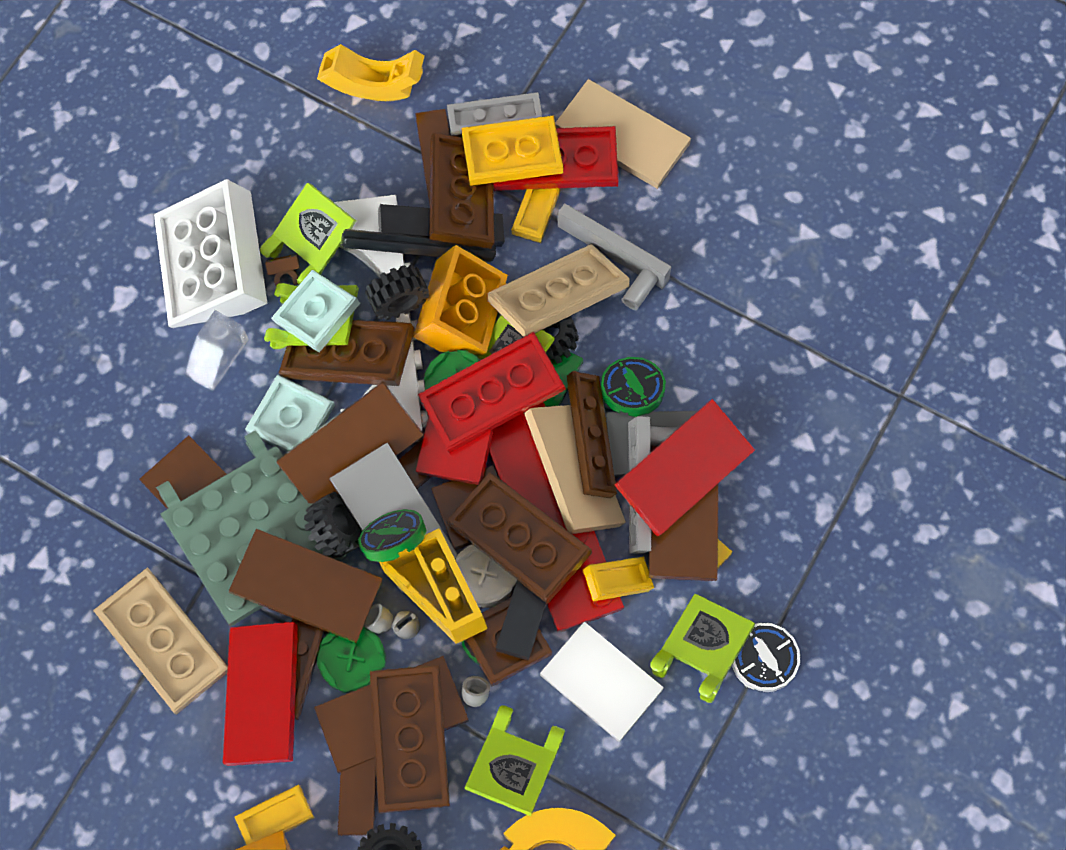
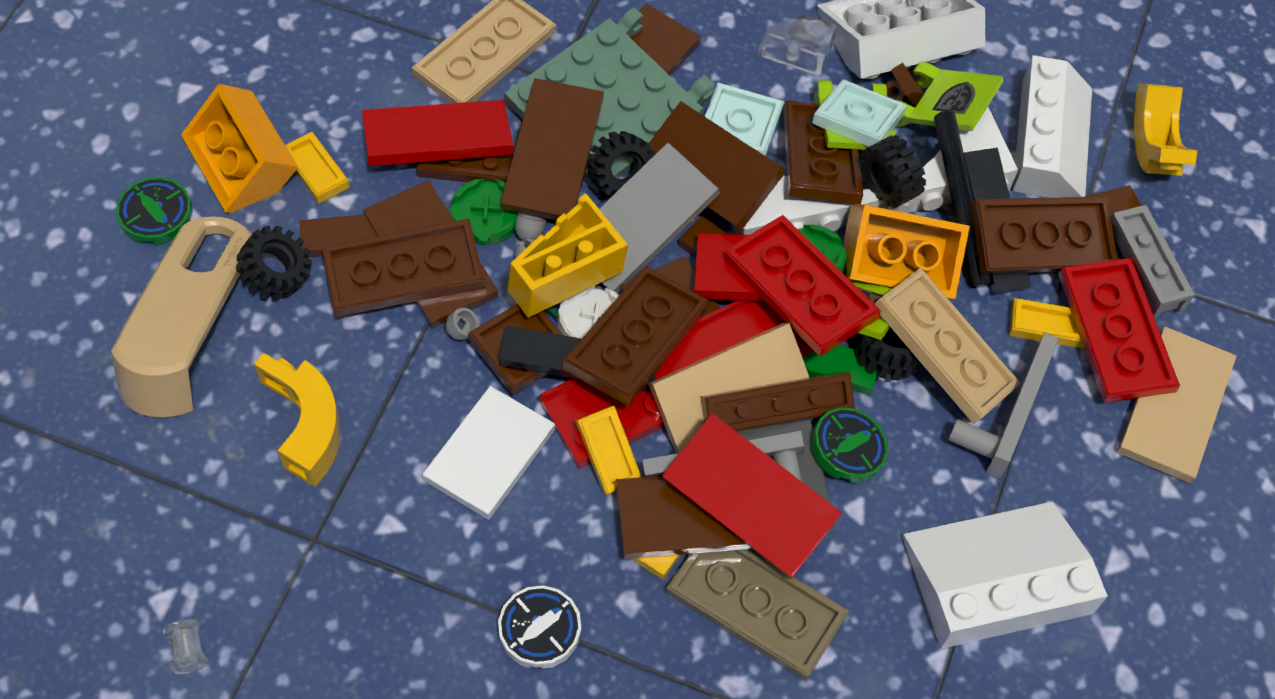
camera: 75 degrees right, 10 degrees down
tile [358,509,427,562] -> none
yellow tile [461,115,563,186] -> none
lime flag [465,705,565,816] -> none
lime flag [650,594,755,703] -> none
none -> dark tan tile [666,549,849,682]
none -> white slope [902,501,1108,649]
none -> white slope [1013,55,1092,198]

